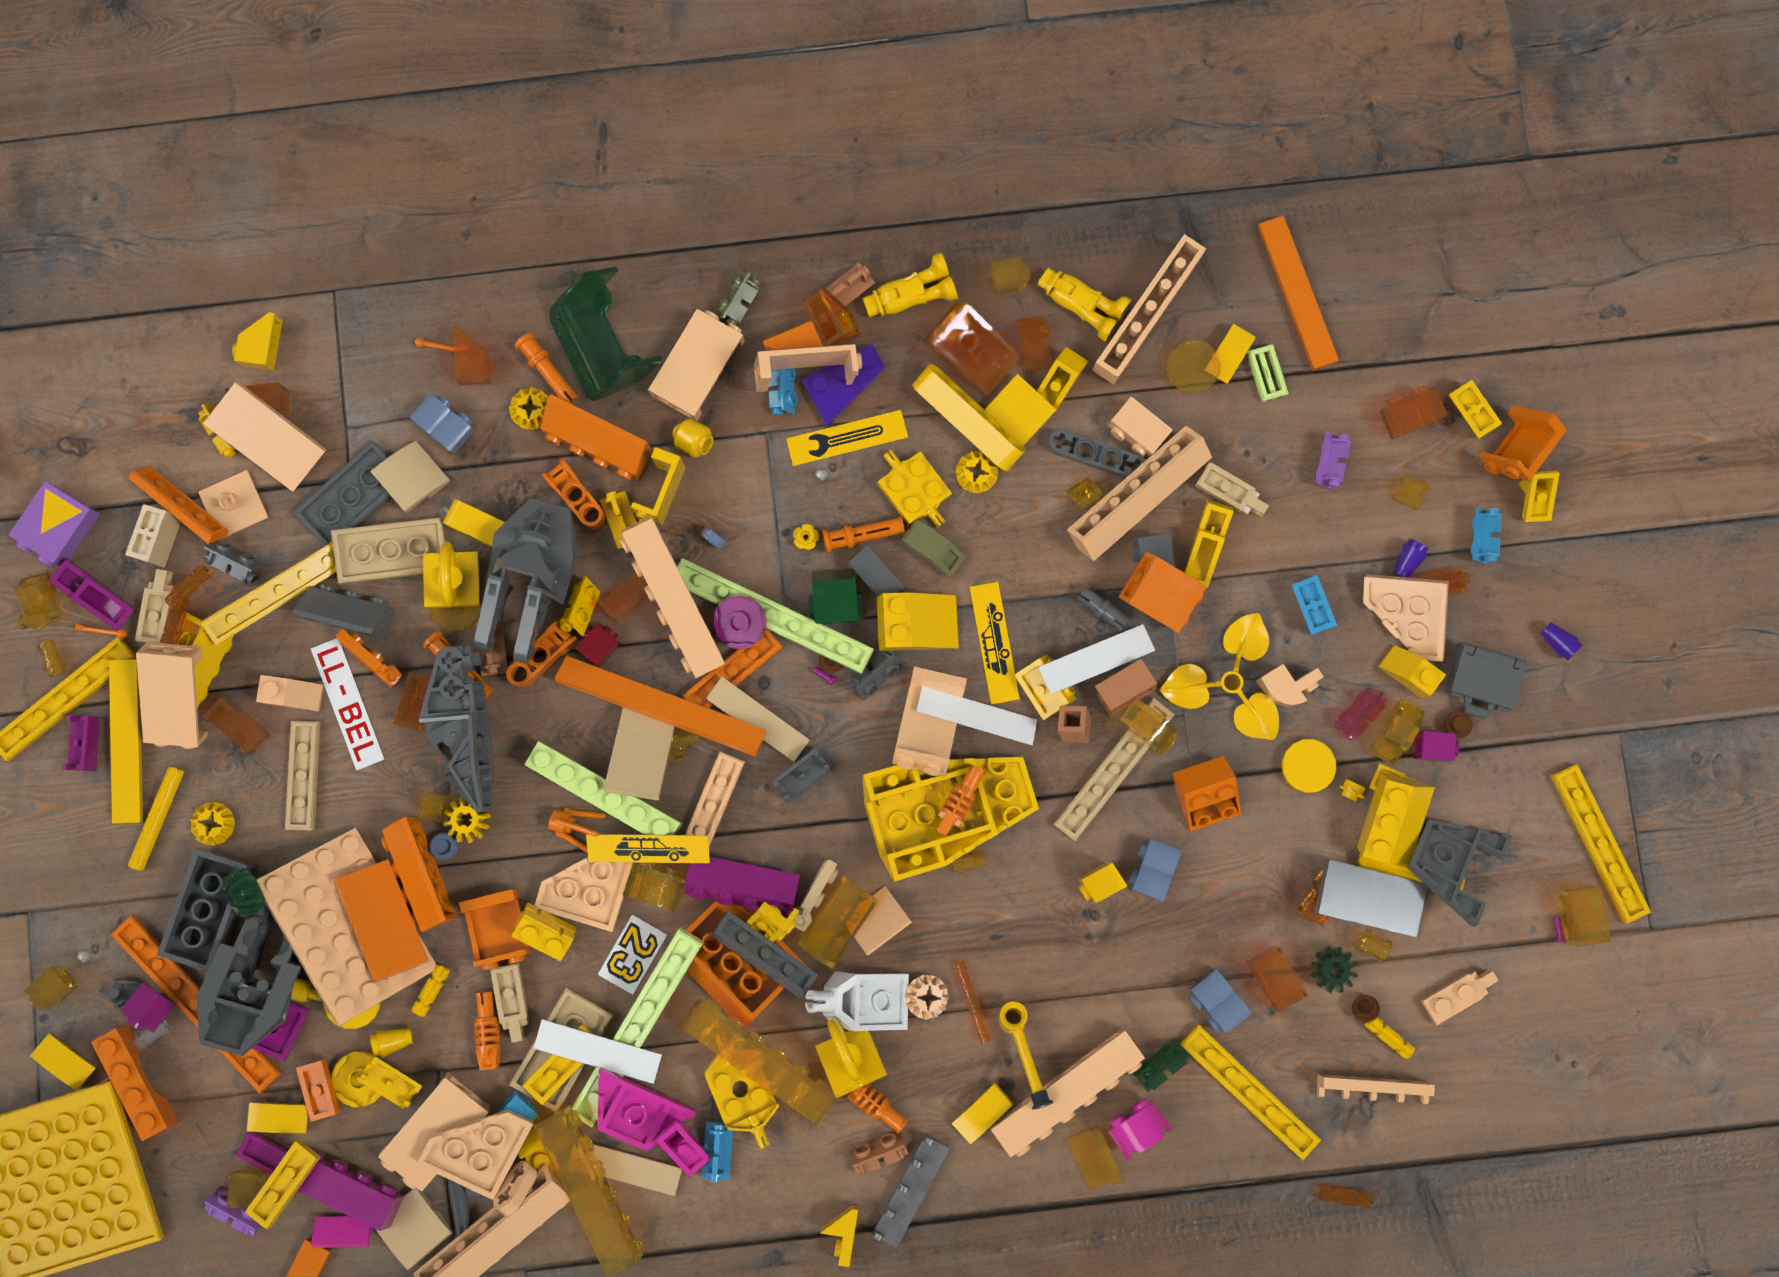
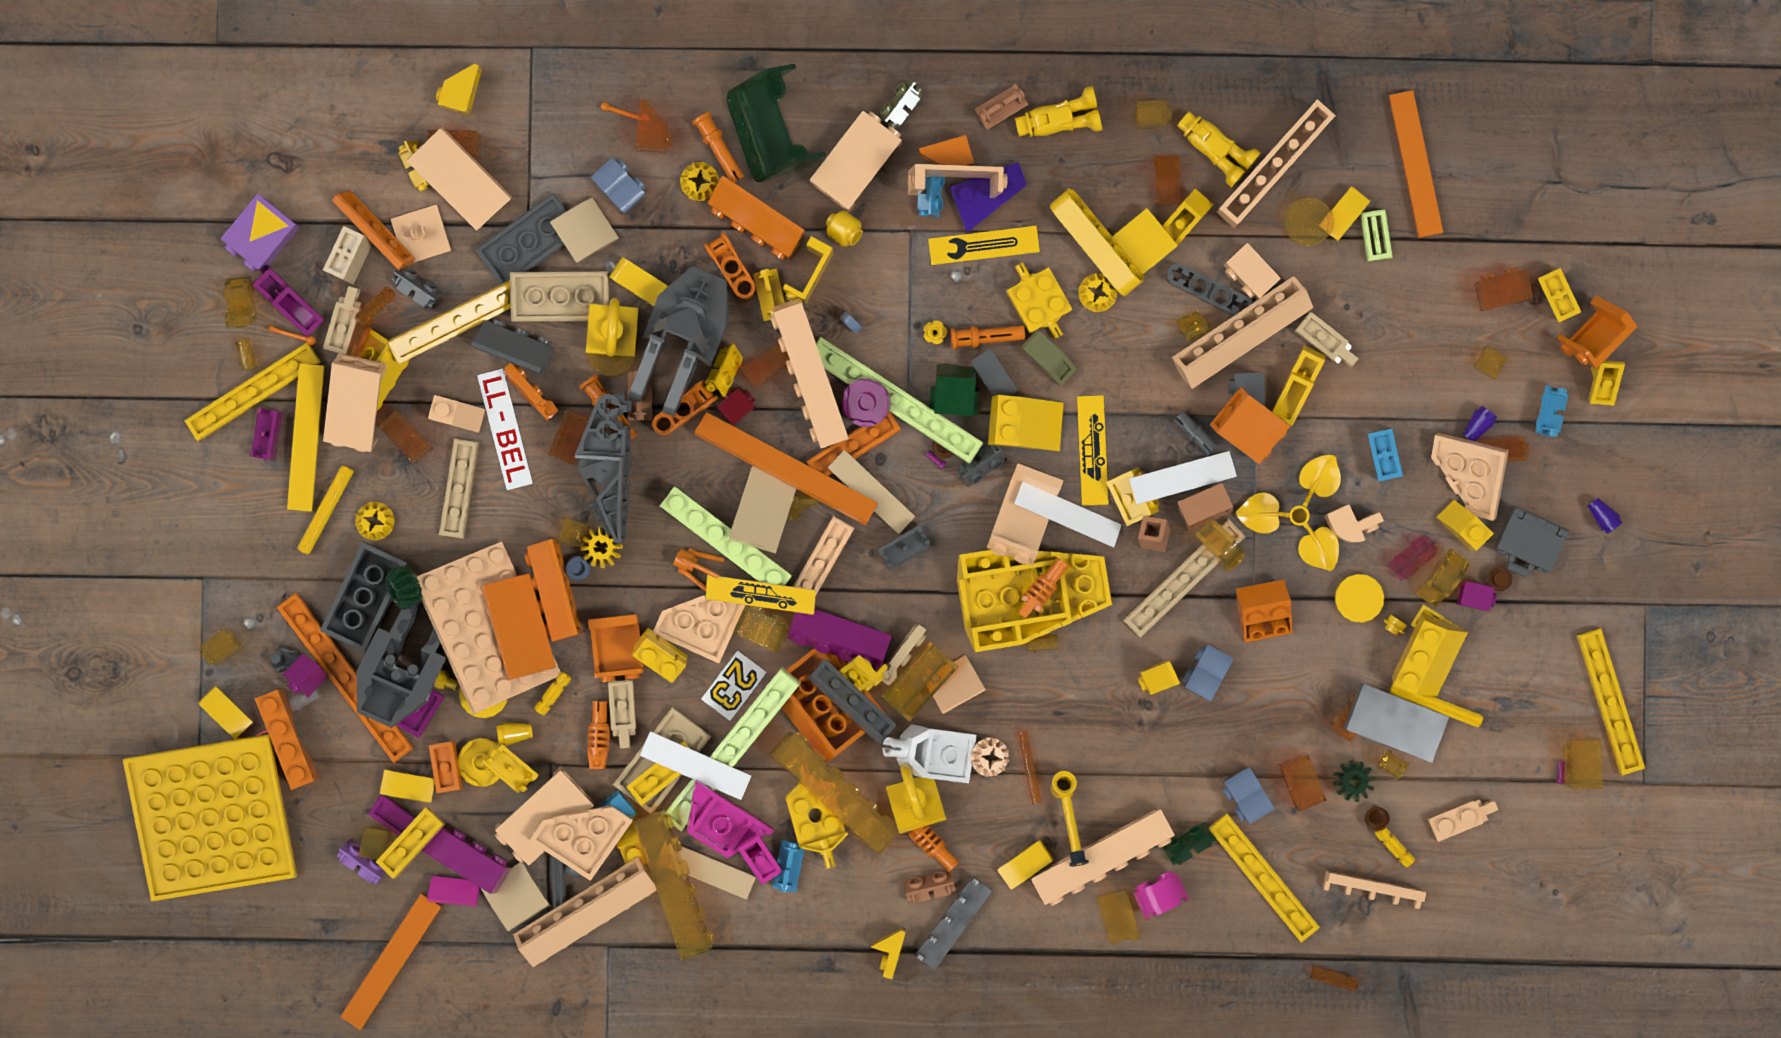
camera: 10 degrees right, 5 degrees up
light nougat beam [493,1161,537,1216] -> none
clear orange slope [803,288,861,347] -> none
clear orange slope [923,301,1021,396] -> none
medium lavender hinge [1315,431,1351,490] -> none
dark grey wing [1407,819,1512,927] -> none

